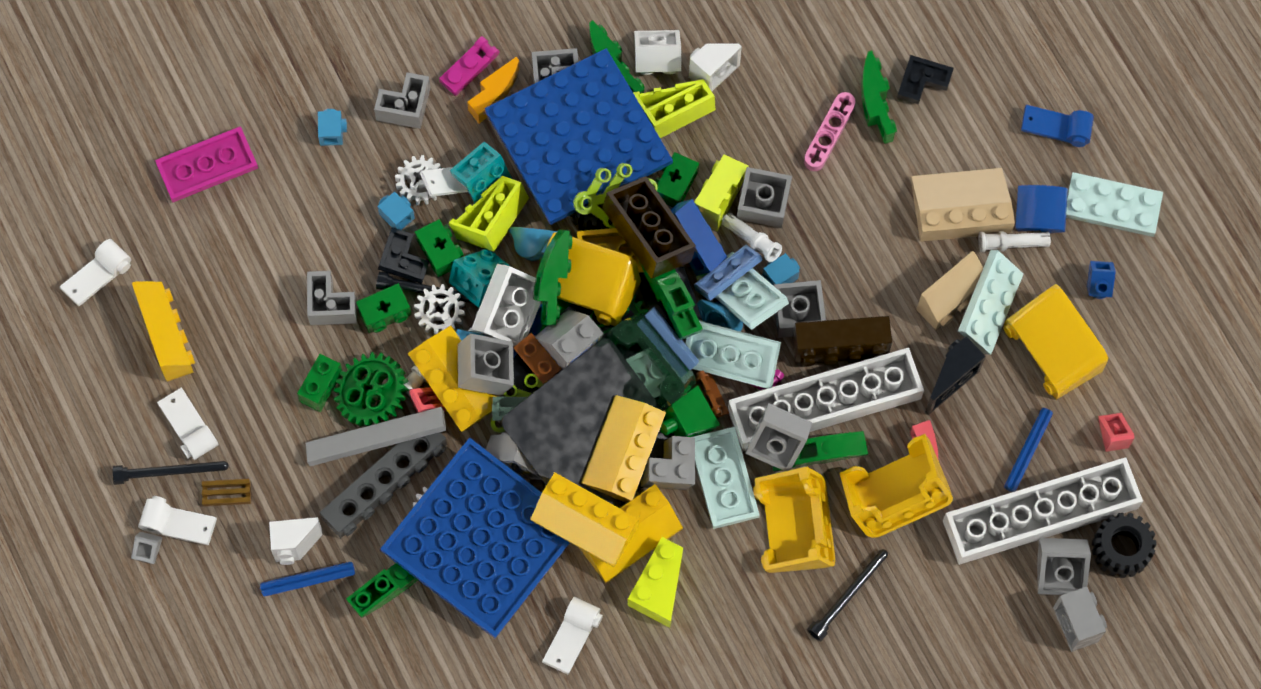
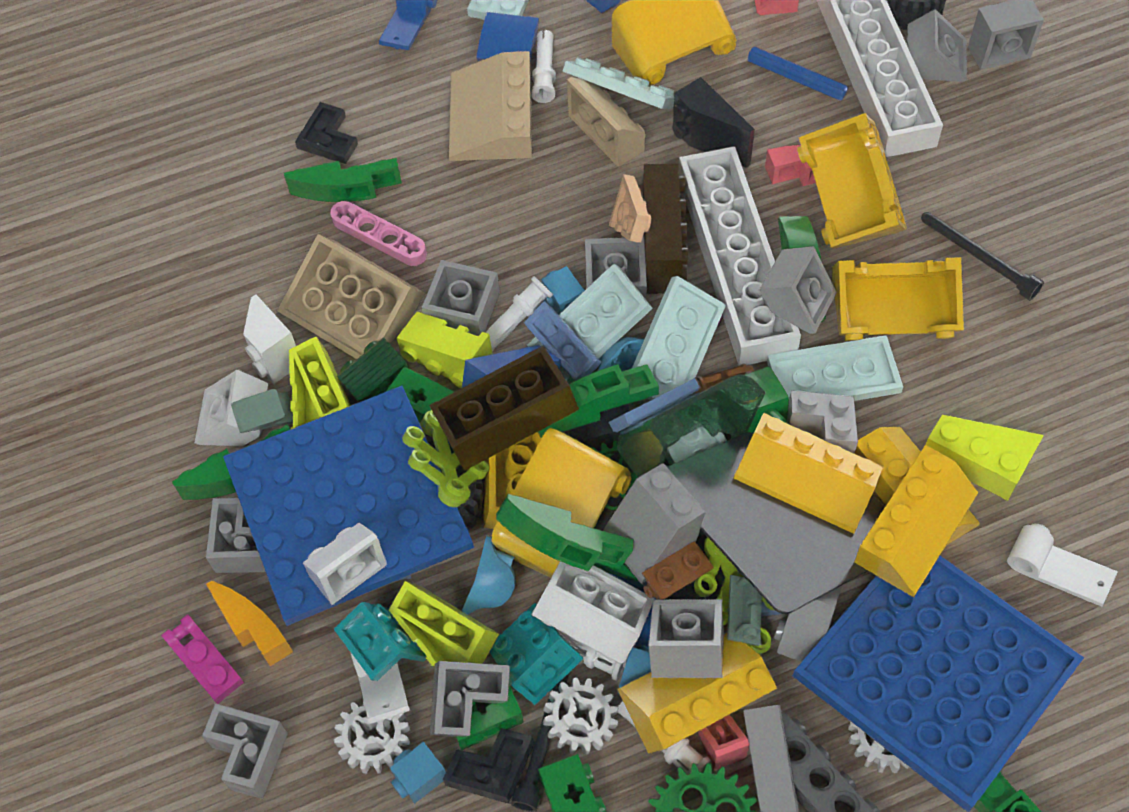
camera: 80 degrees left, 10 degrees down
none -> sand green slope [231,389,293,433]
none -> tan slope [277,234,425,359]
none -> white slope [303,523,387,605]
none -> dark green brick [337,337,410,403]
none -> light grey brick [430,661,510,737]
none -> light nougat wing [609,174,651,243]

